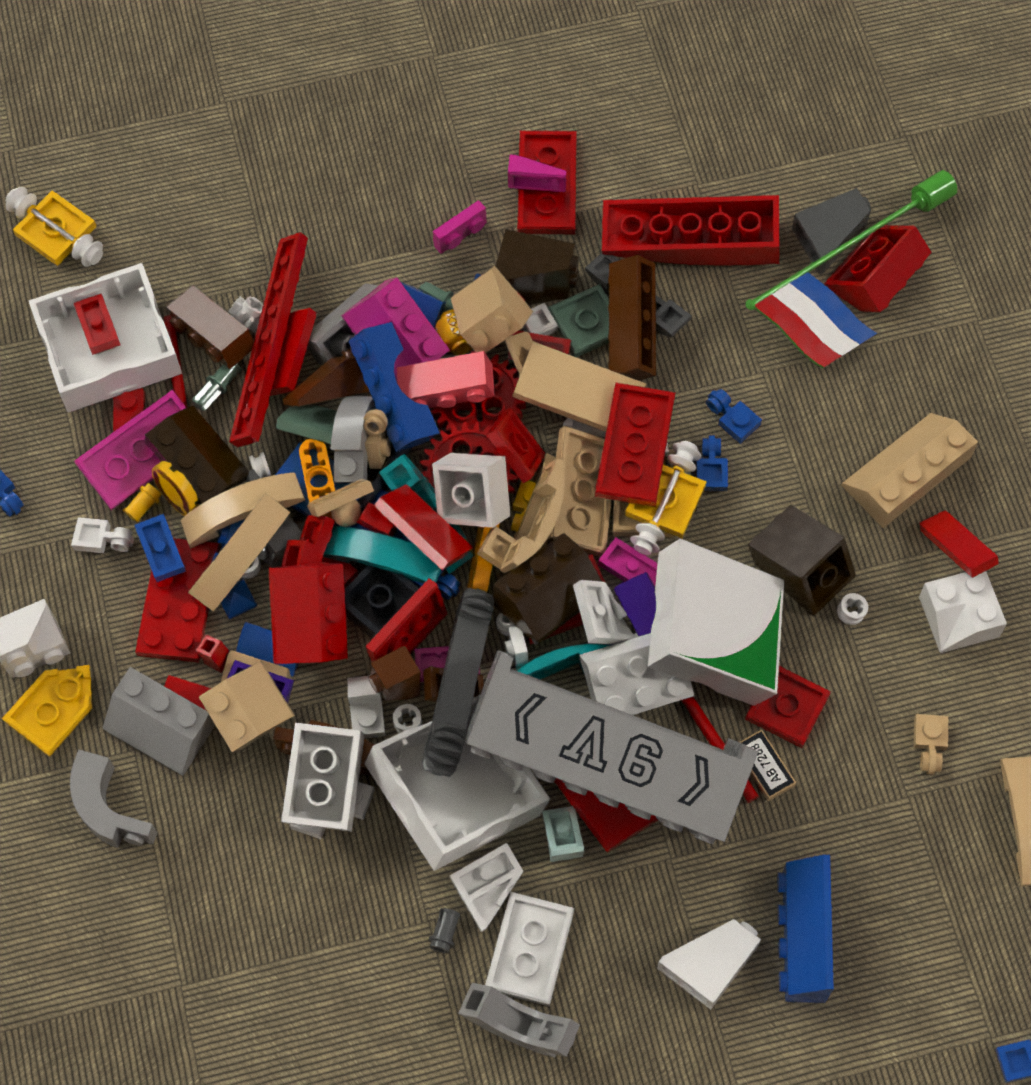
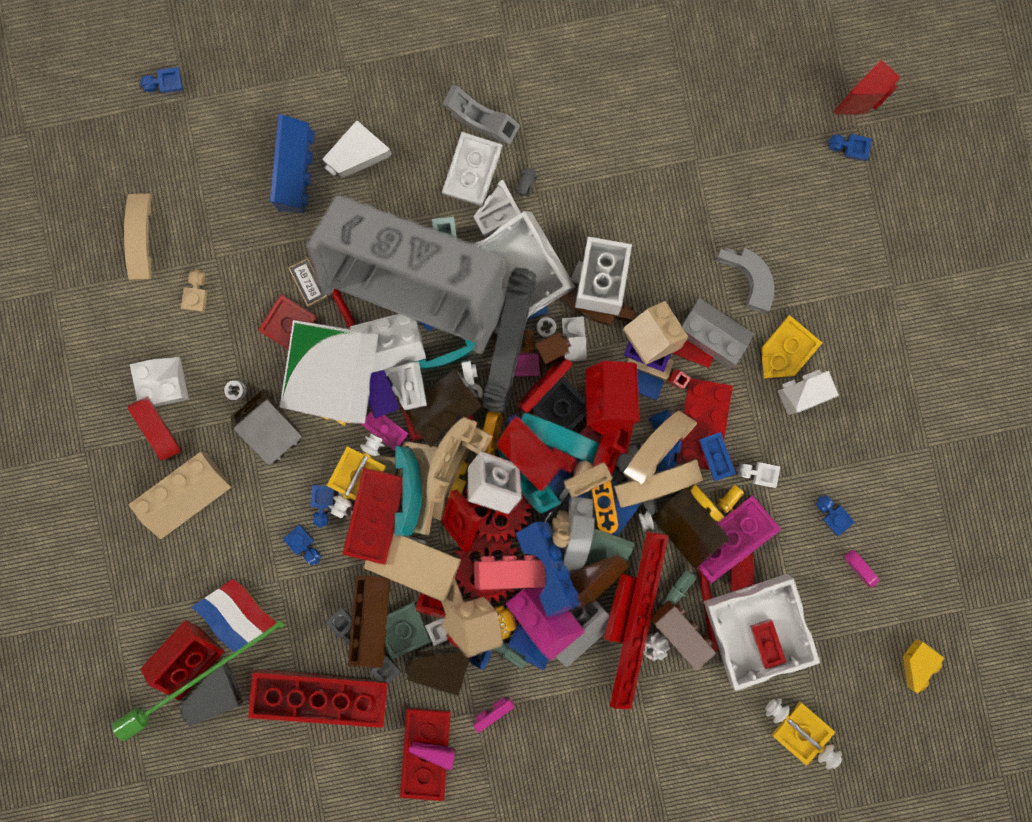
camera: 175 degrees left, 20 degrees up
none -> teal slope [395,446,422,536]

